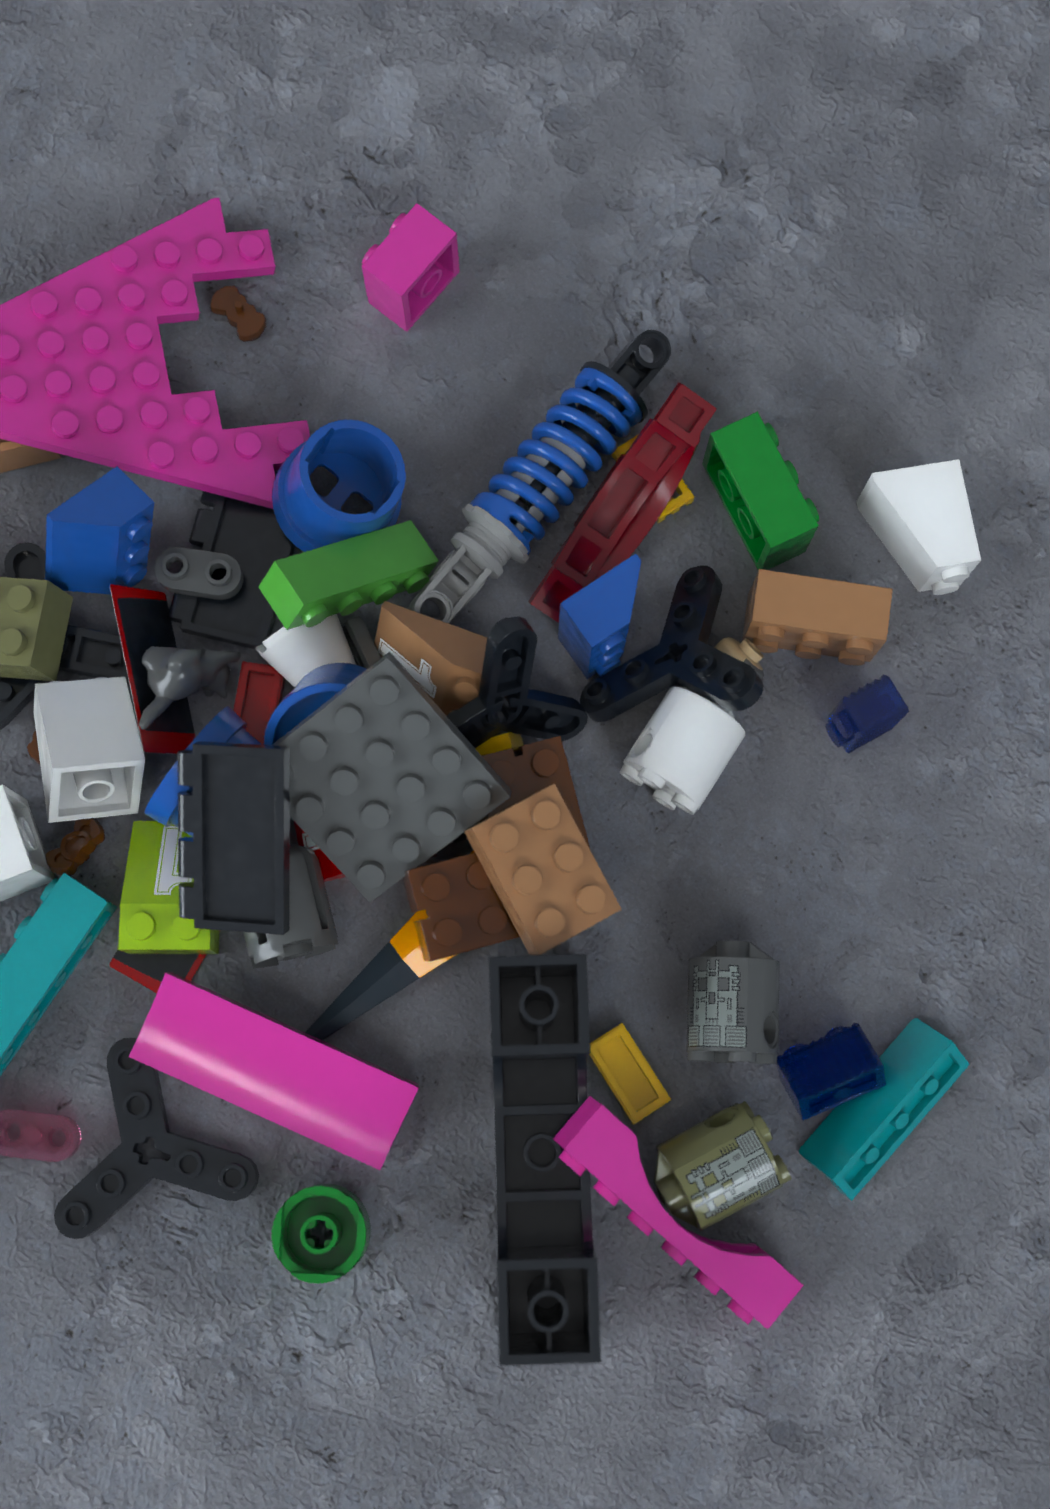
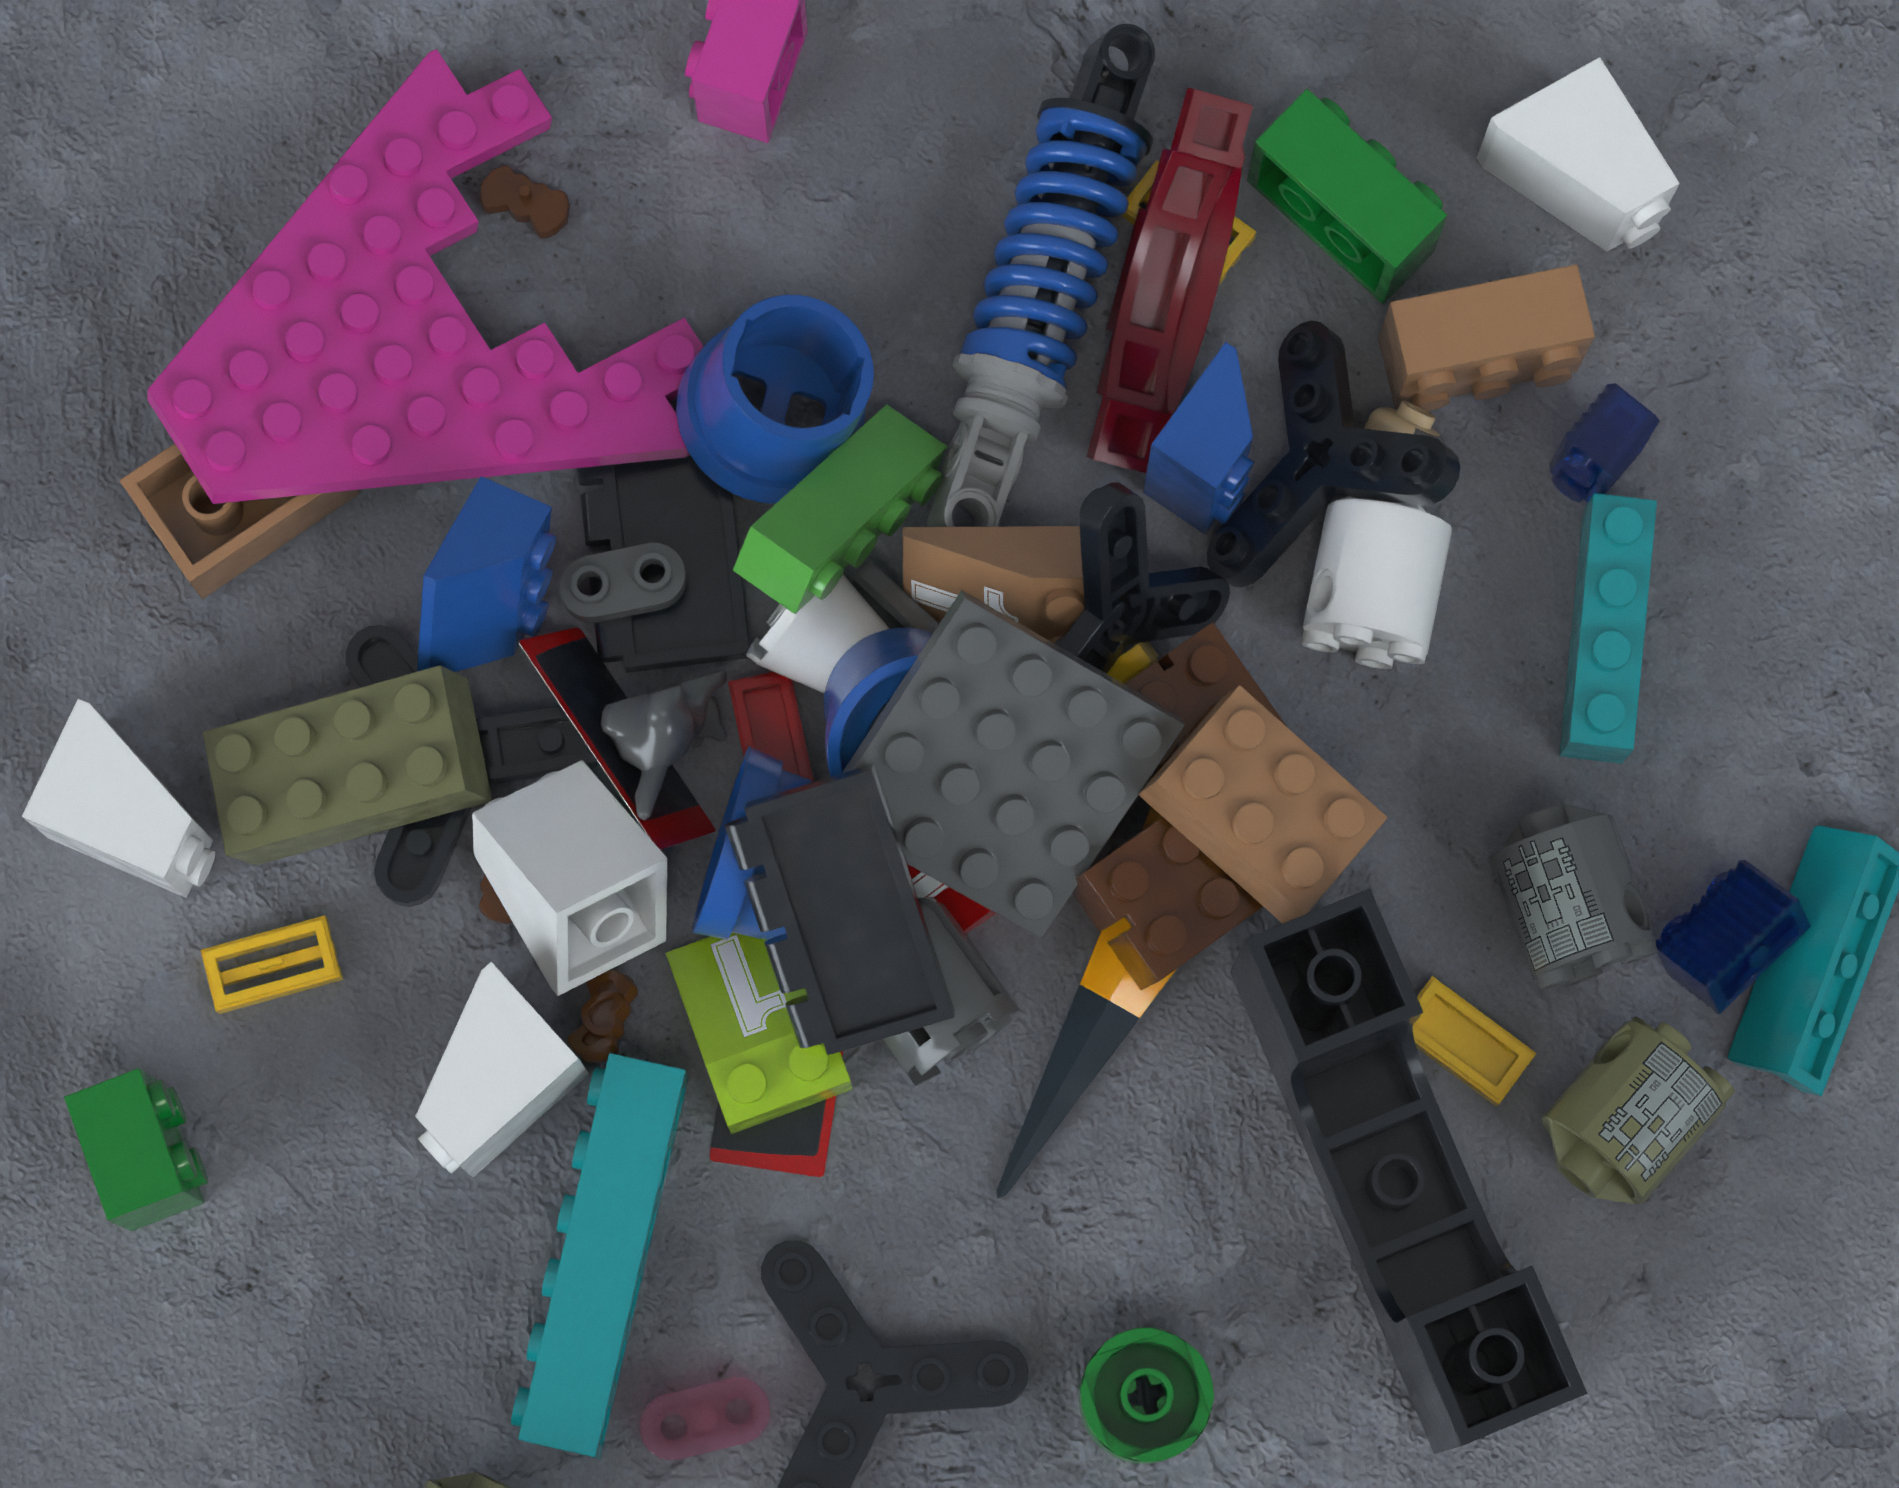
camera: 20 degrees left, 0 degrees up
dark pink arch [129,972,419,1170] -> none
dark pink arch [553,1096,804,1330] -> none
none -> teal brick [1559,493,1657,764]

